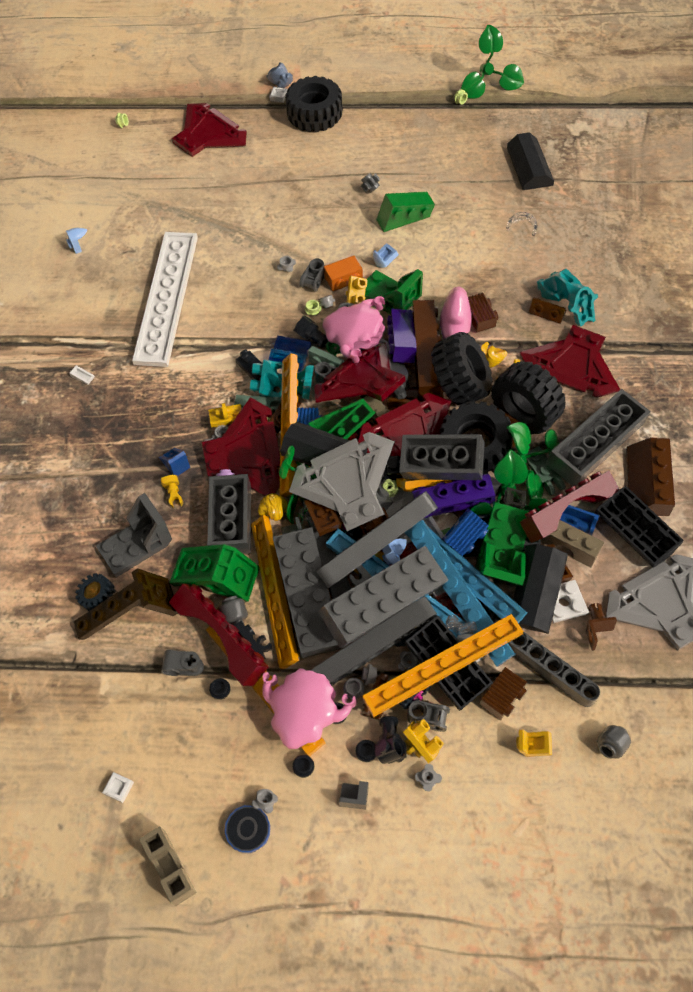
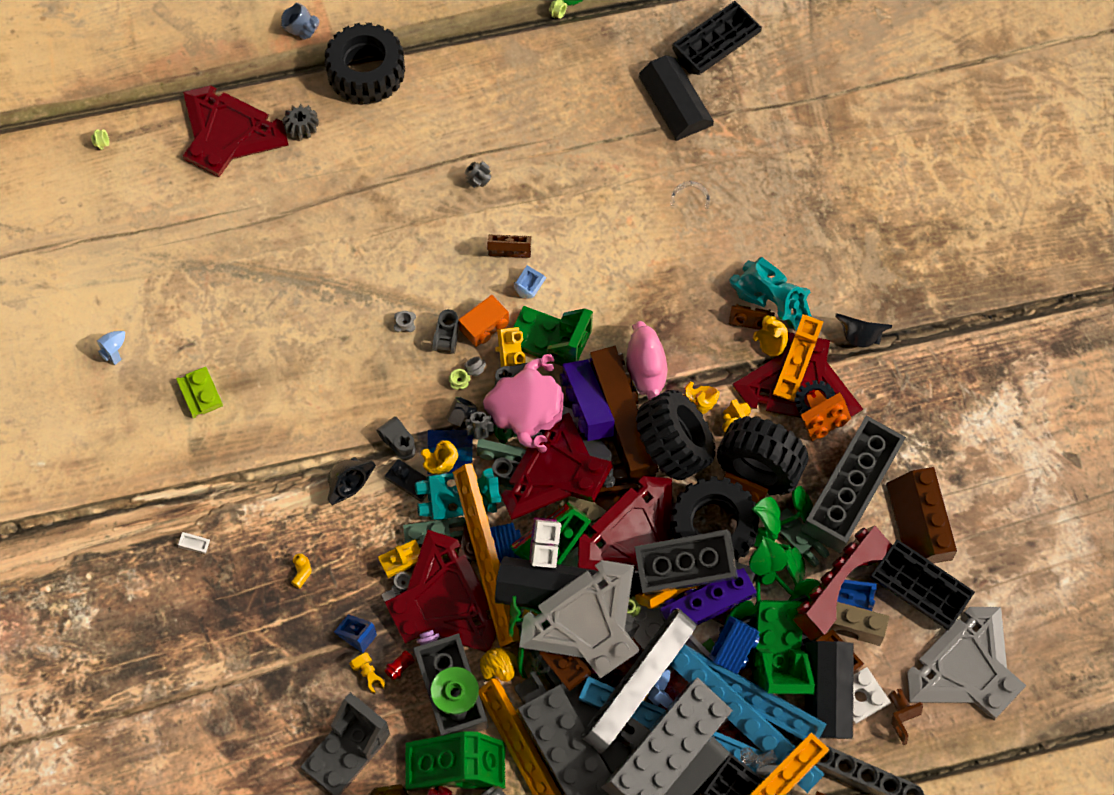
camera: 20 degrees left, 5 degrees up
white plate [132,232,198,367] -> none
white tile [269,87,288,103] -> none
green wedge [376,192,435,232] -> none
reddish brown brick [468,292,498,333] -> none
clear smoke leg [500,487,526,510] -> none
none -> lime plate [176,366,223,419]
none -> dark grey gear [283,103,319,140]
none -> yellow arm [291,553,312,589]
none -> black hat [327,457,376,506]
none -> dark grey piece [377,416,416,460]
none -> red pin [385,650,415,680]
none -> yellow hair [421,440,458,475]
none -> bright green dish [431,667,479,714]
none -> dark grey gear [465,412,494,440]
none -> reddish brown bracket [487,234,532,258]
none -> white hips [529,518,561,568]
none -> black piece [672,1,762,75]
none -> yellow hair [753,316,788,357]
none -> light orange slope [773,314,824,402]
none -> orange plate [795,380,851,441]
none -> black hat [835,313,892,348]

